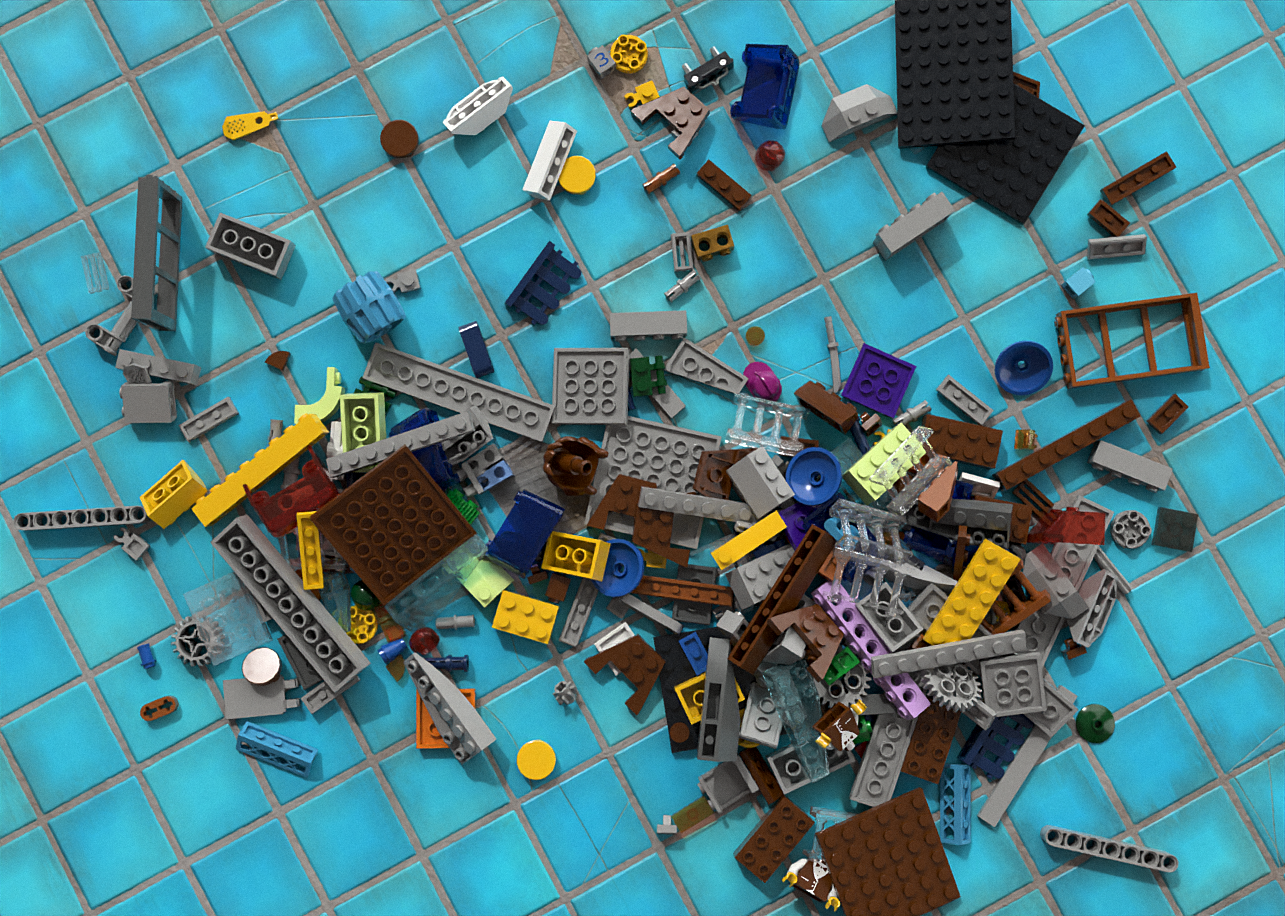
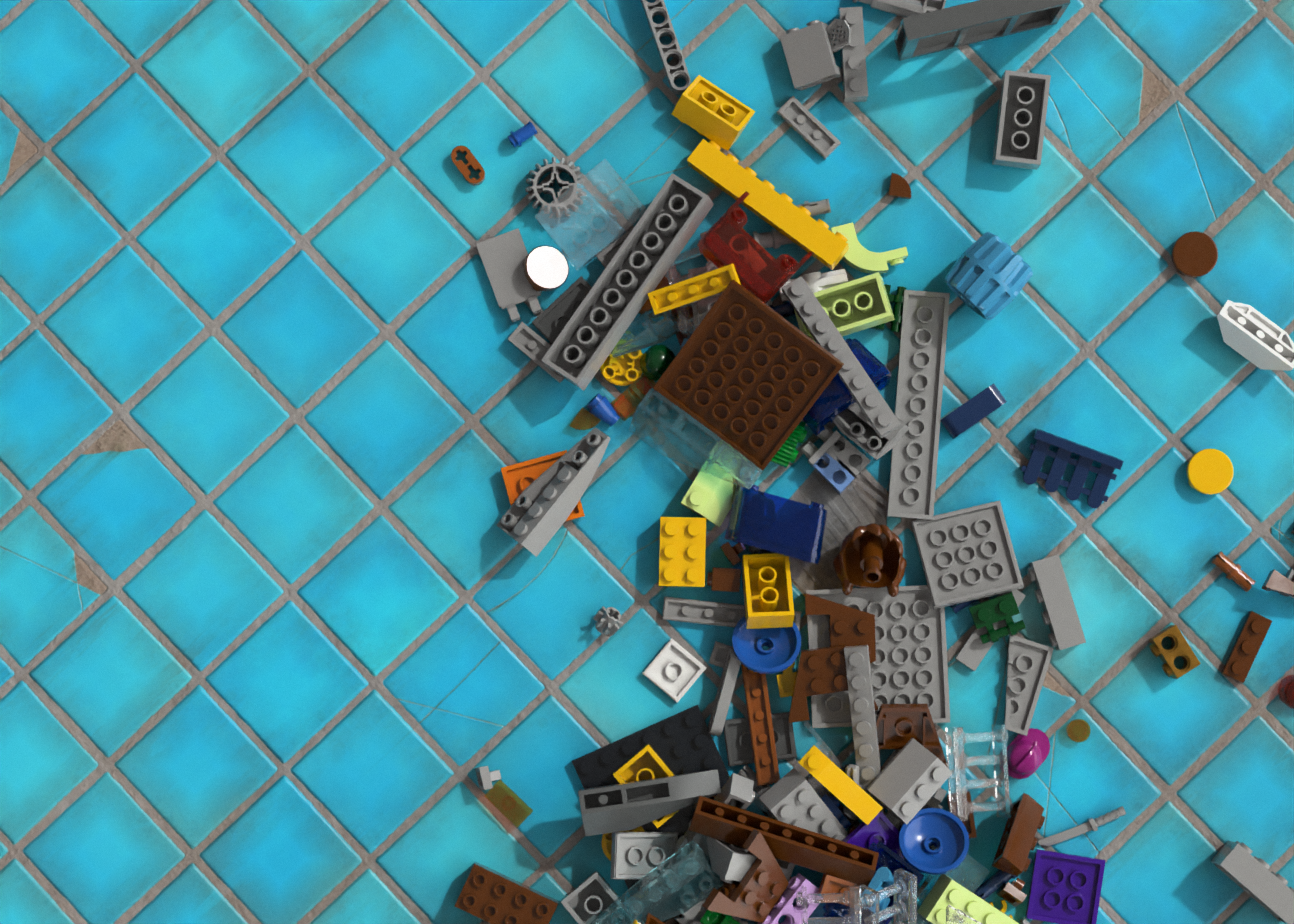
camera: 75 degrees right, 0 degrees up
light grey plate [114,527,151,561] -> none
yellow piece [222,111,278,141] -> none
dark azure fence [236,721,318,778] -> none
light grey plate [385,269,421,293] -> none
clear red hair [409,627,440,655] -> none
dark blue pin [424,655,469,672] -> none
light grey axle [436,615,475,630] -> none
yellow tile [517,739,556,780] -> none
white brick [522,120,577,200] -> none
reddish brown wing [584,634,665,715] -> none
light grey pin [664,269,701,303] -> none
reddish brown tile [670,722,689,743] -> none
light grey tile [671,232,693,272] -> none
blue plate [679,632,708,675] -> none
light grey panel [697,753,759,813] -> none
reddish brown plate [739,747,784,804] -> none

